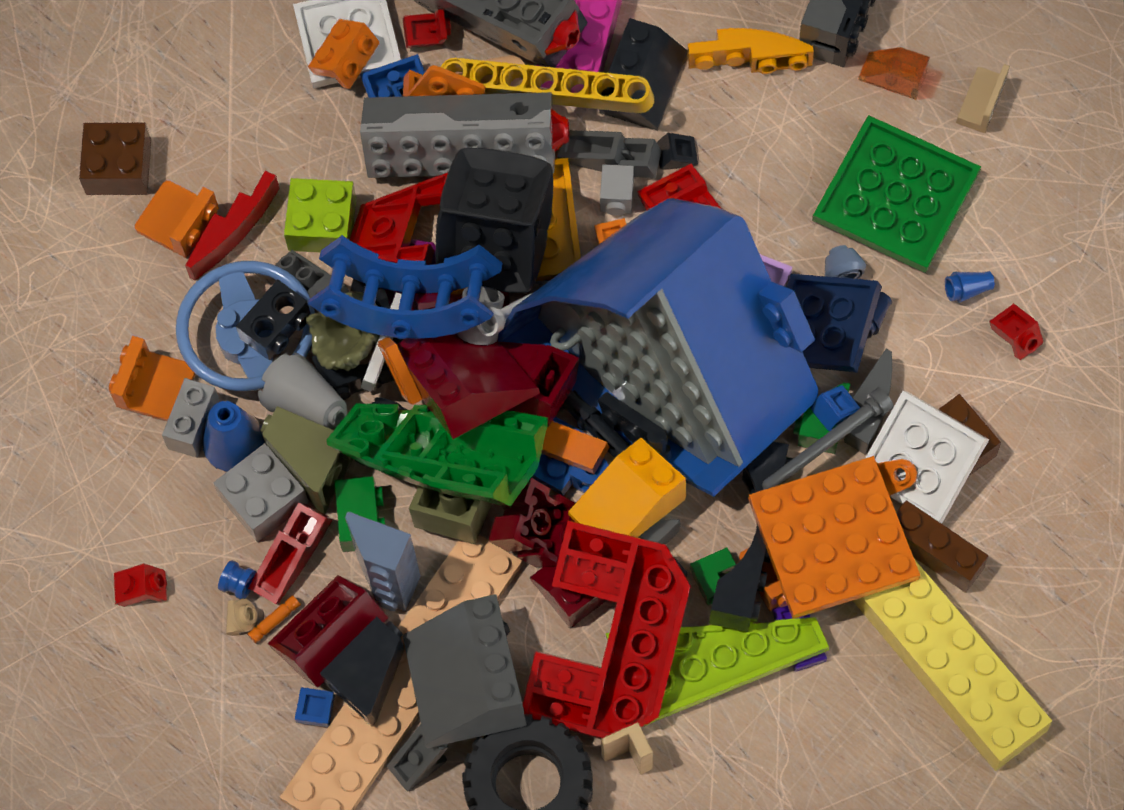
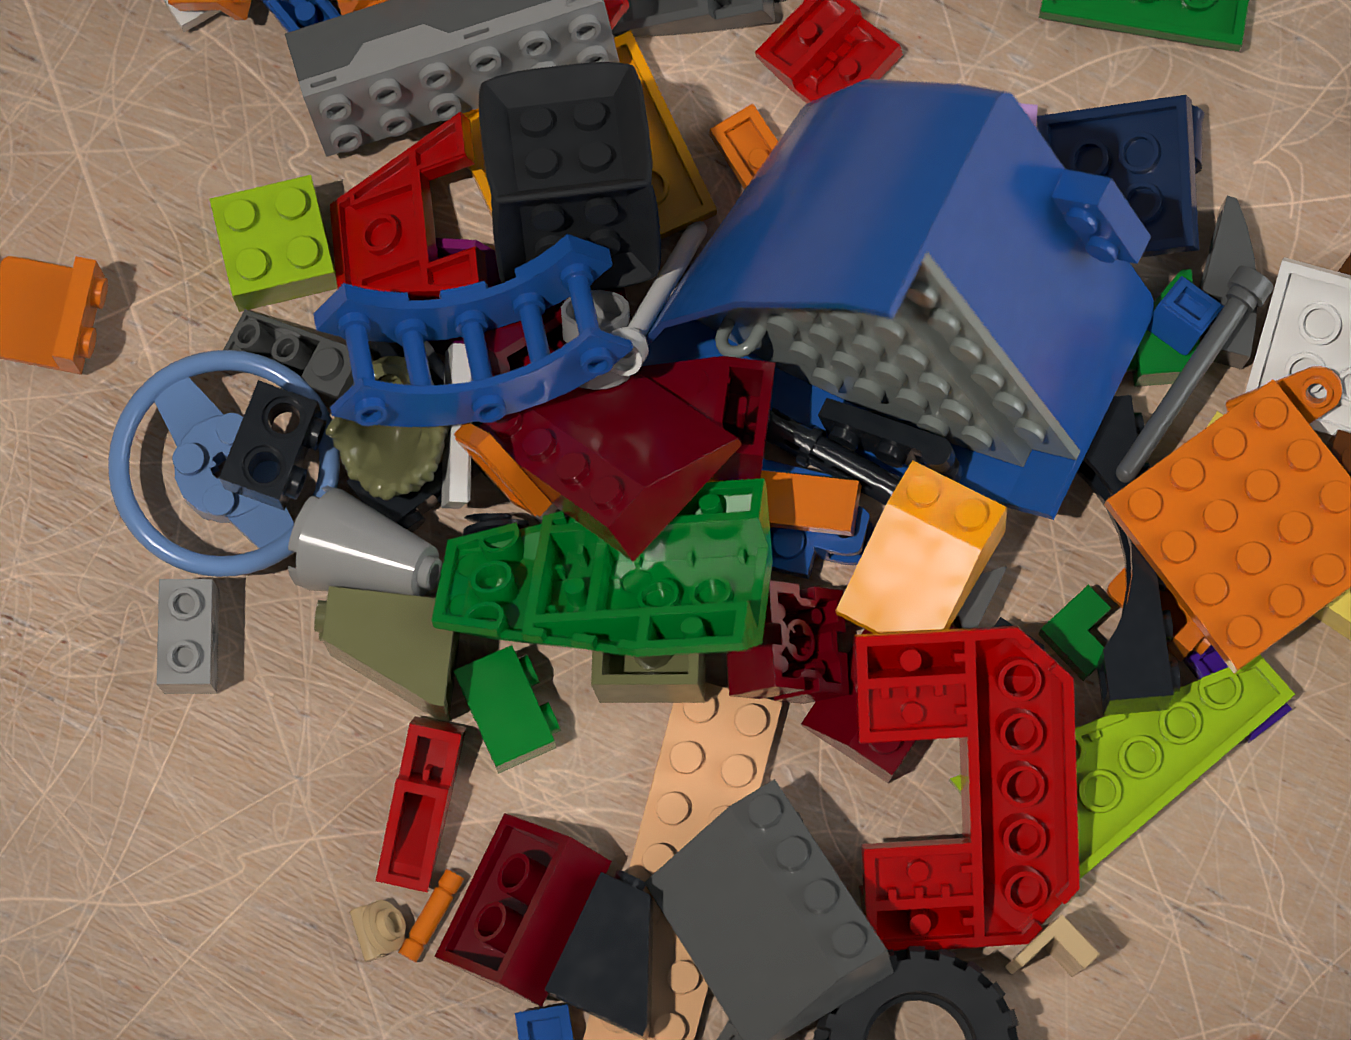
camera: 25 degrees left, 10 degrees up
orange bracket [109,336,196,421] -> none
red bracket [114,563,167,607] -> none
red slope [185,171,280,280] -> none
blue cone [202,401,266,472] -> none
light grey brick [213,443,309,542] -> none
blue wheel [218,560,257,599] -> none
sand blue slope [345,512,421,612] -> none
light grey brick [600,164,634,216] -> none
sand blue cone [824,245,866,279] -> none
blue cone [944,271,995,303] -> none

